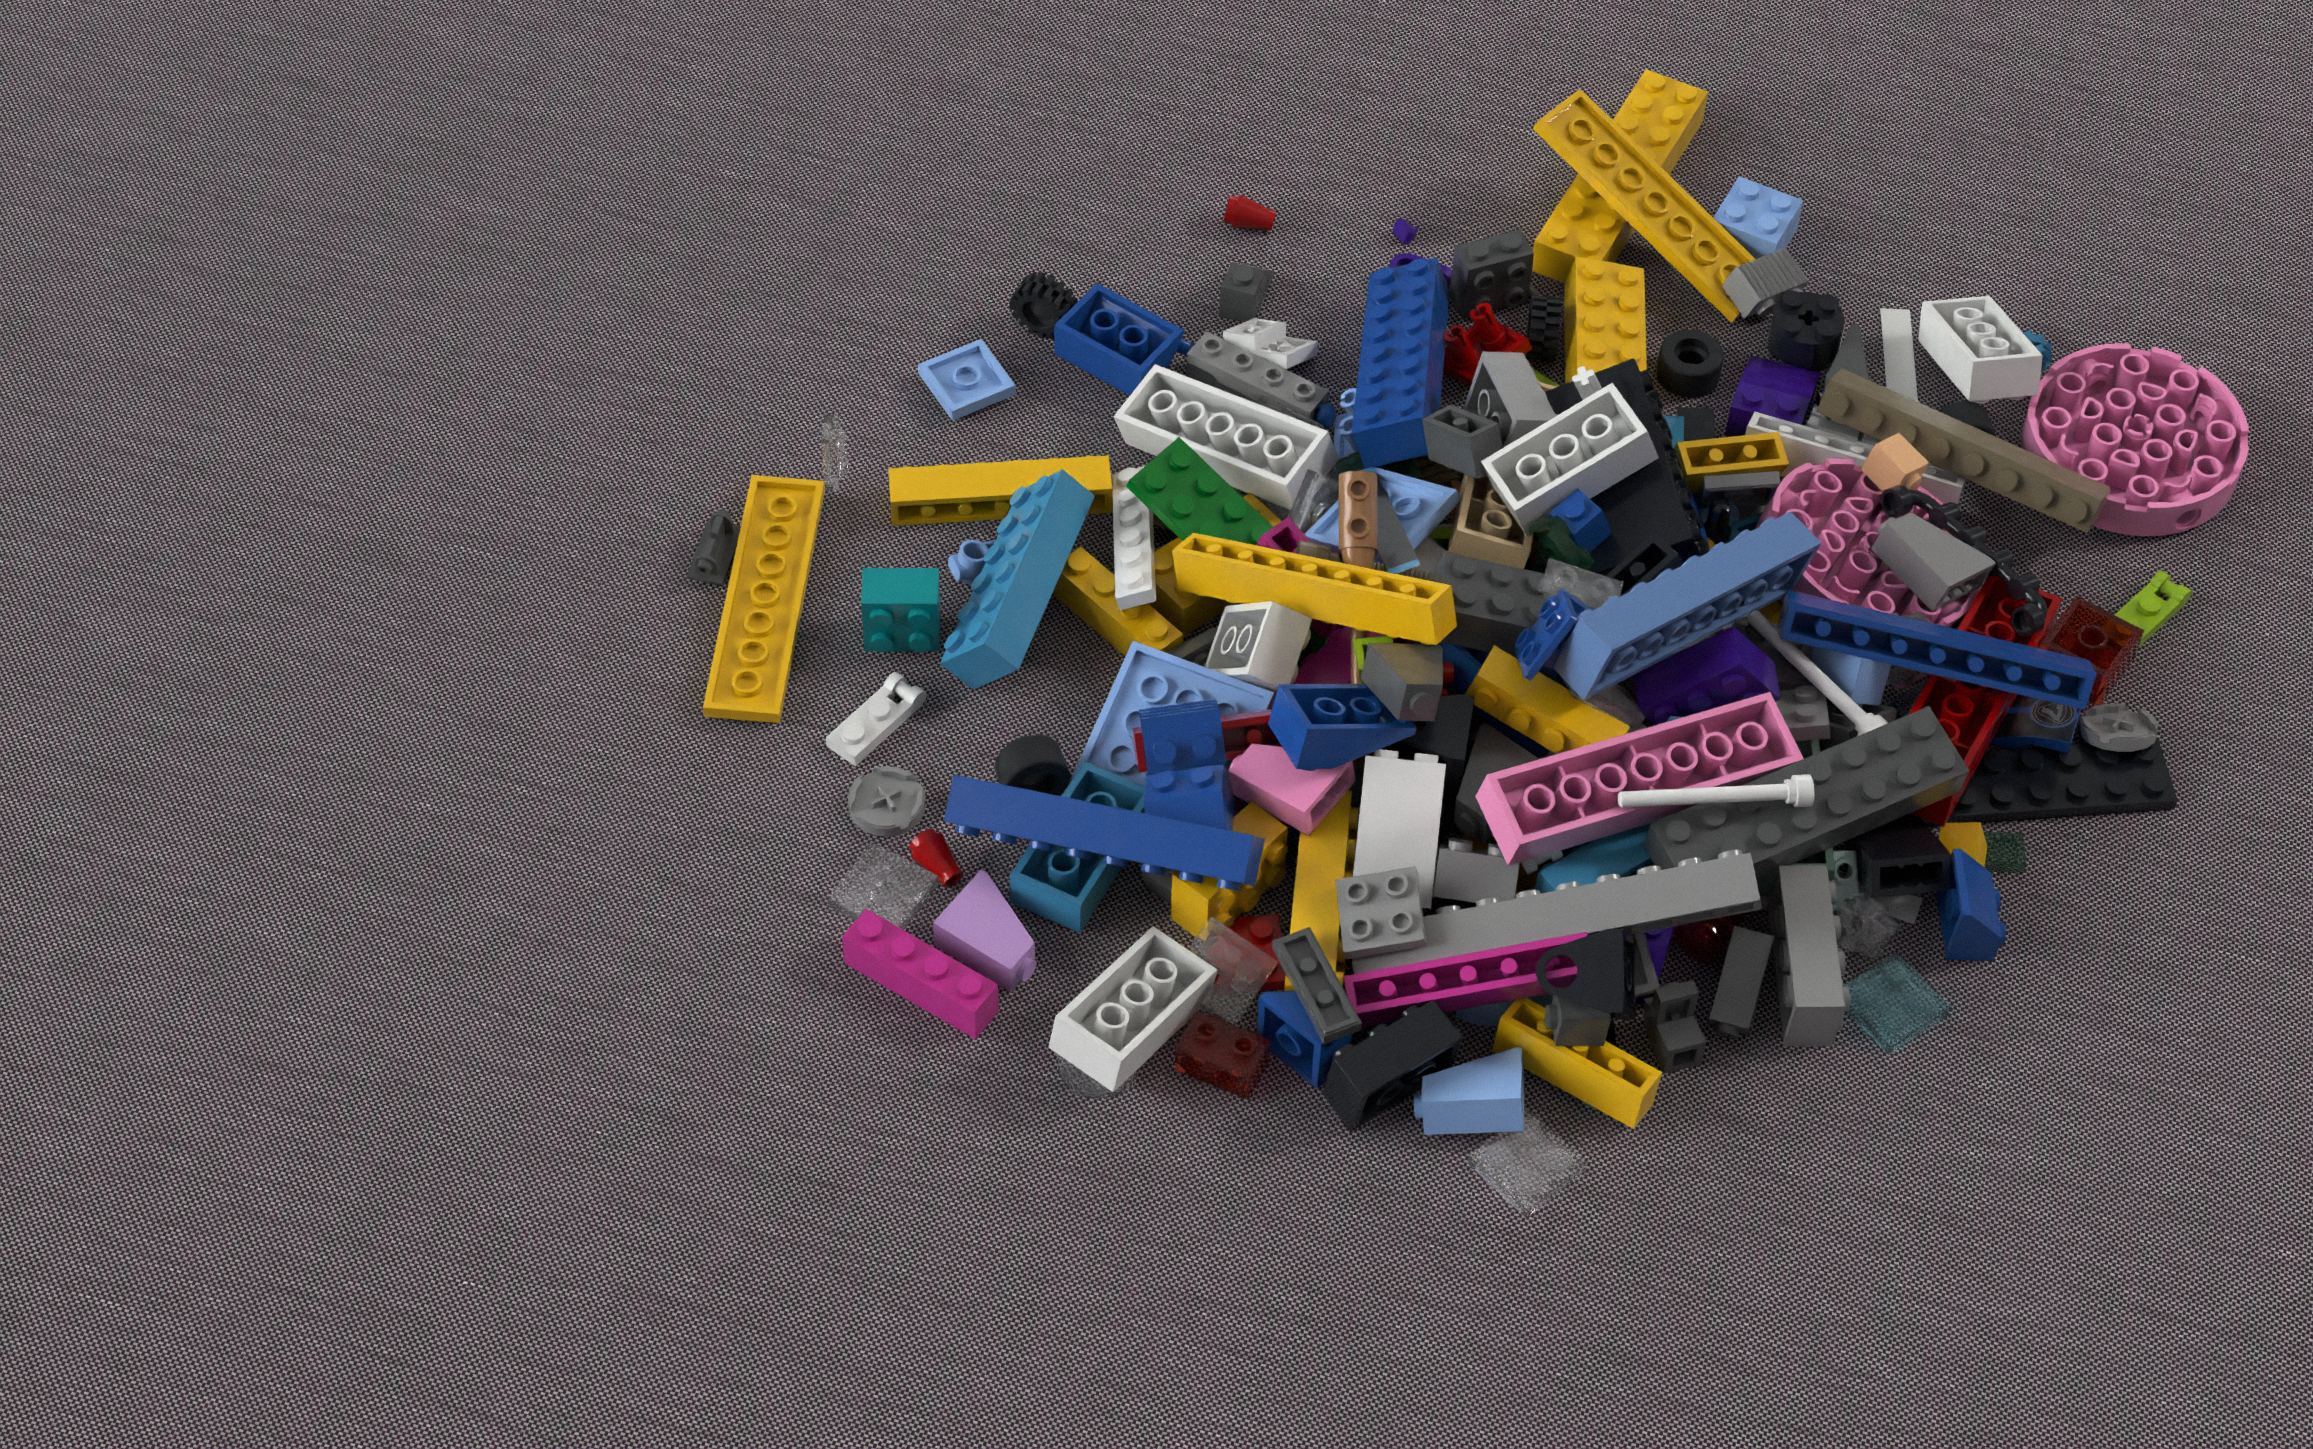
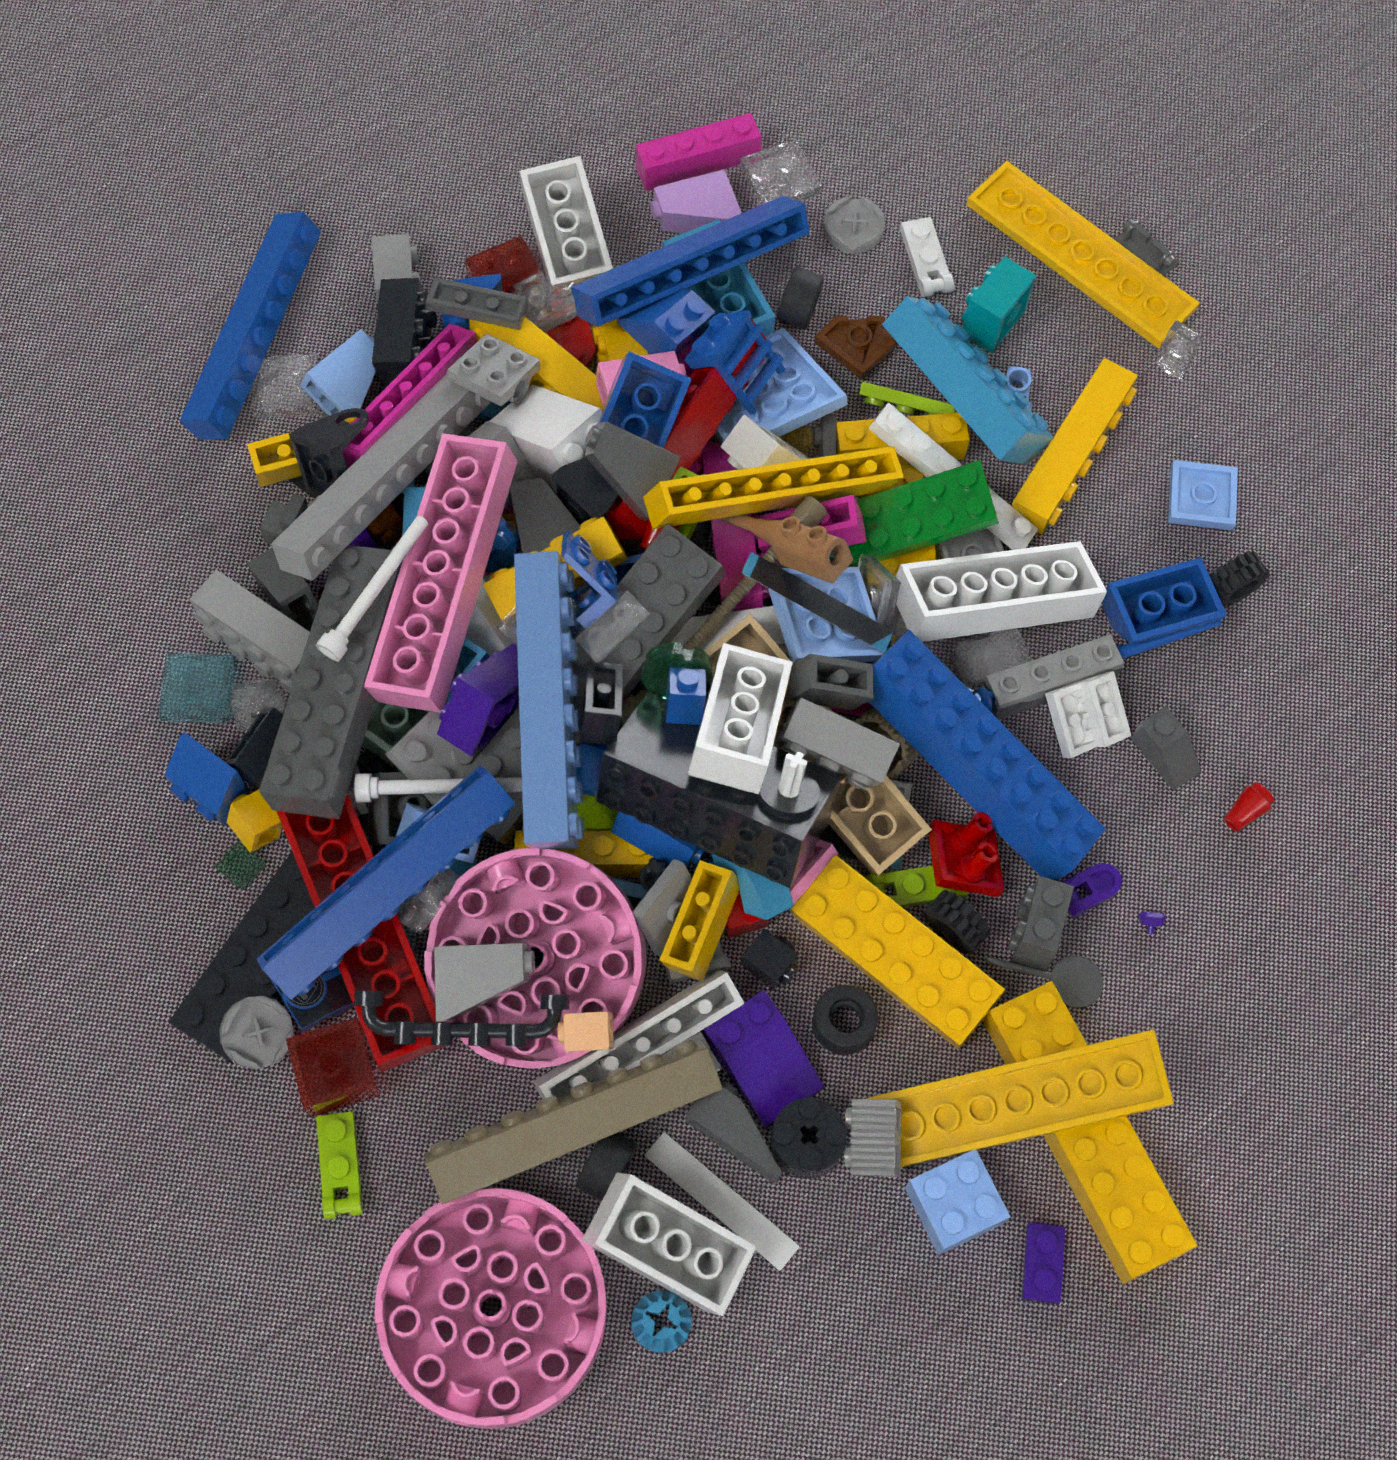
camera: 125 degrees right, 15 degrees up
none -> blue brick [179,212,322,440]
none -> light grey brick [371,234,420,301]
none -> reddish brown plate [814,315,899,380]
none -> lime plate [859,381,955,415]
none -> dark purple plate [1021,1222,1066,1304]

